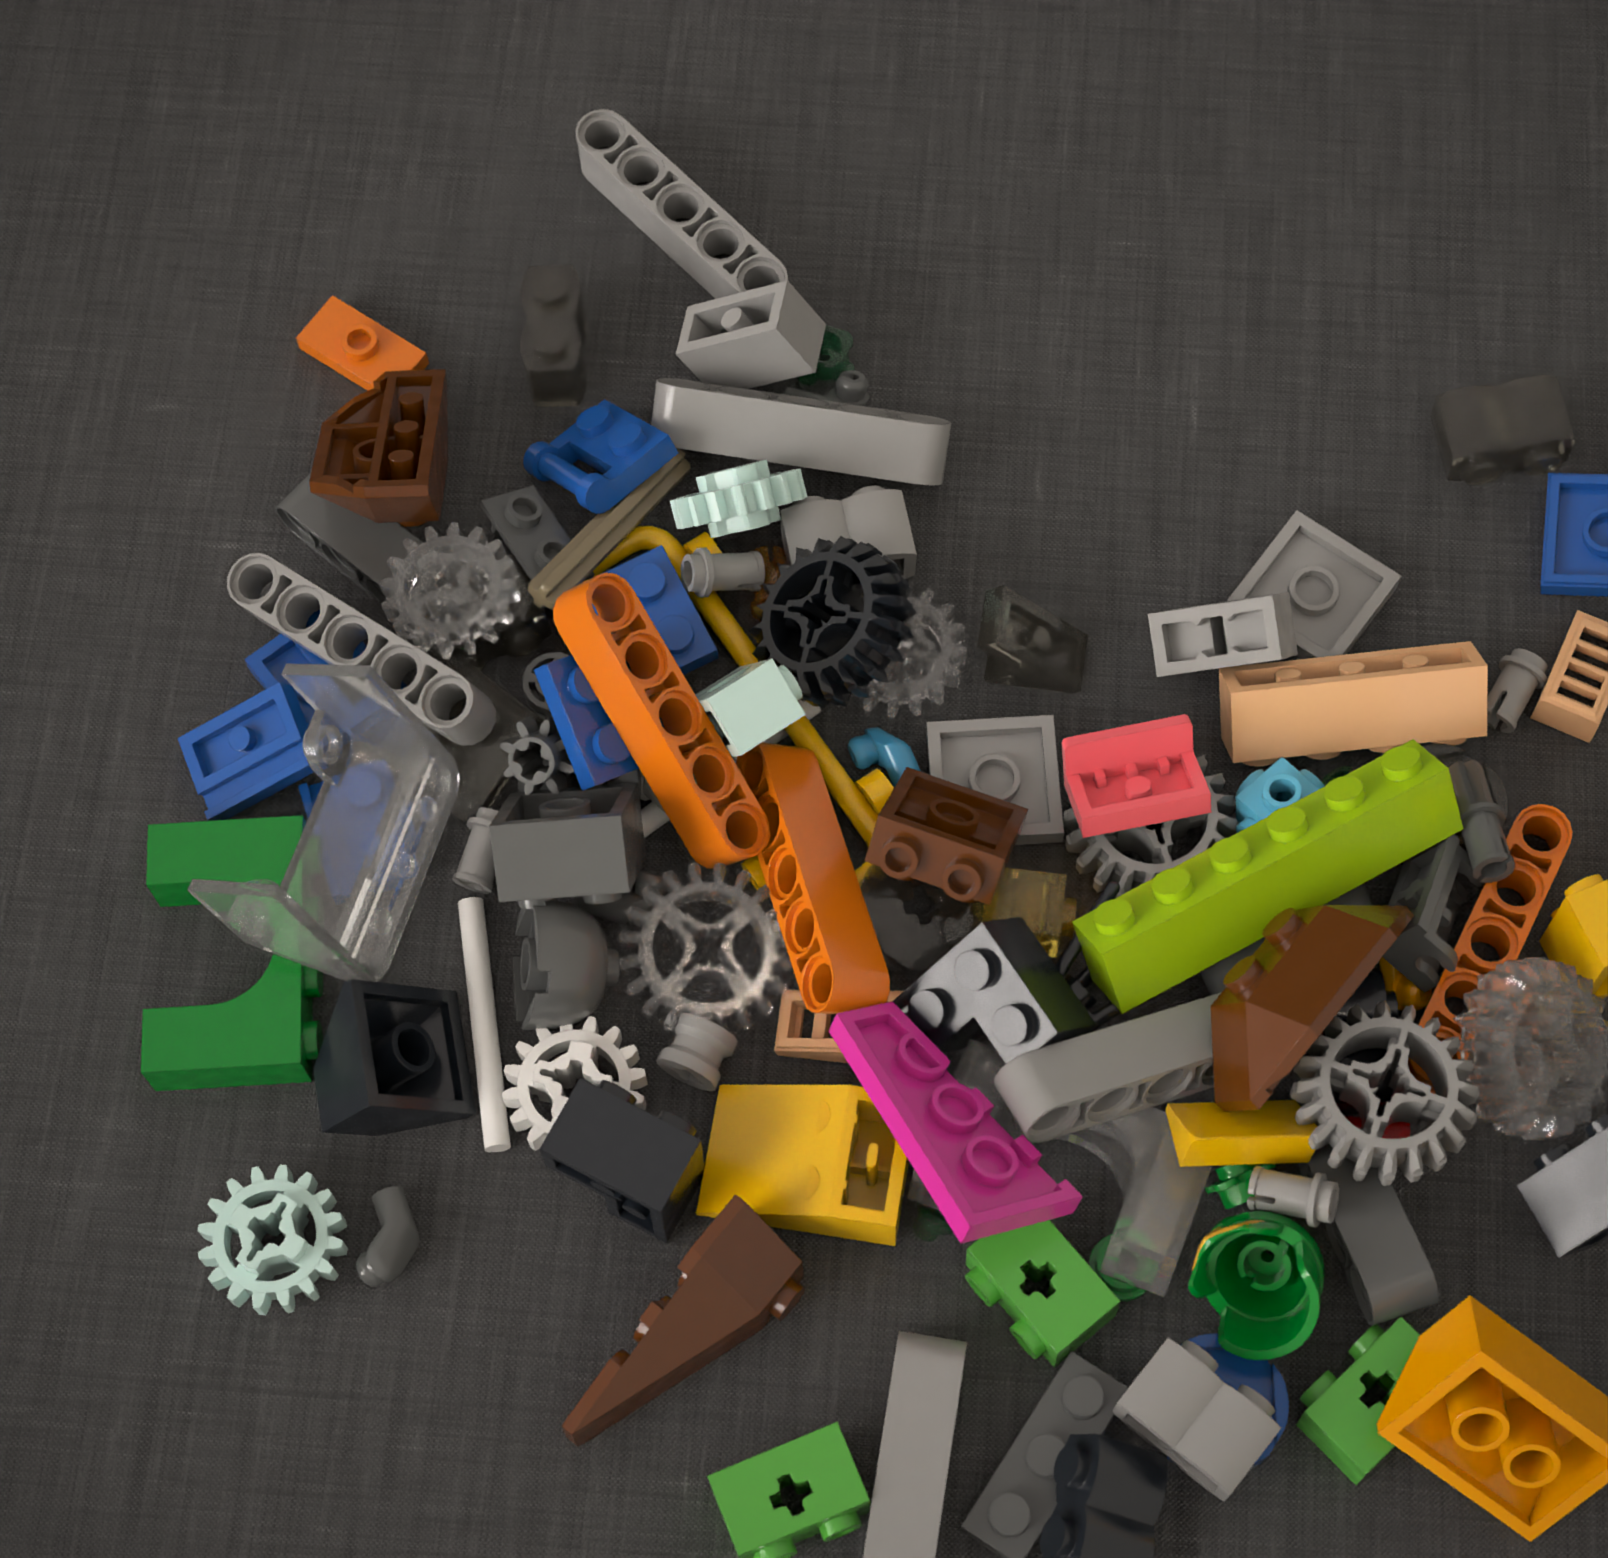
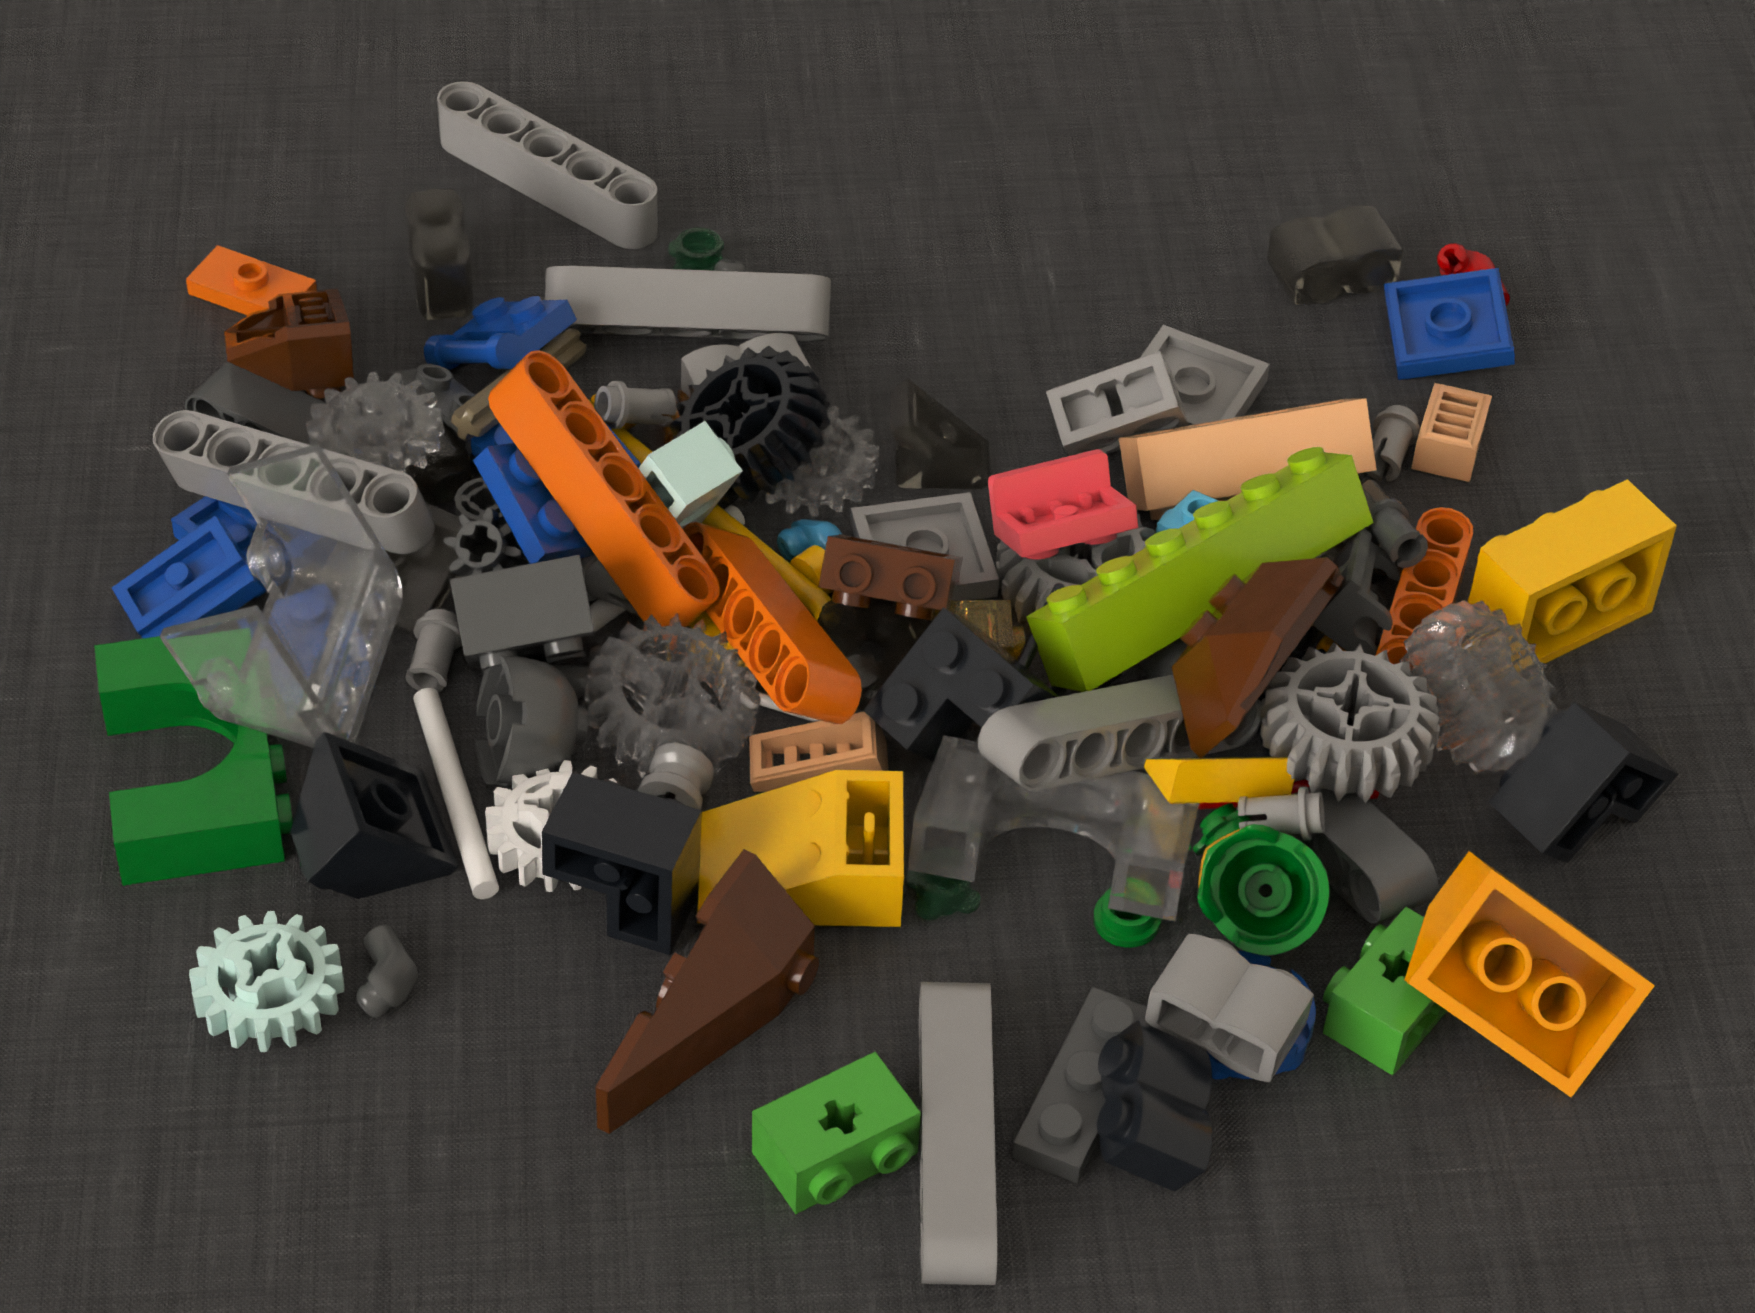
camera: 15 degrees left, 20 degrees down
light aqua gear [670,460,807,538] -> none
light grey brick [676,280,826,389] -> none
dark pink wing [829,1001,1083,1244] -> none
bright green brick [965,1220,1120,1368] -> none

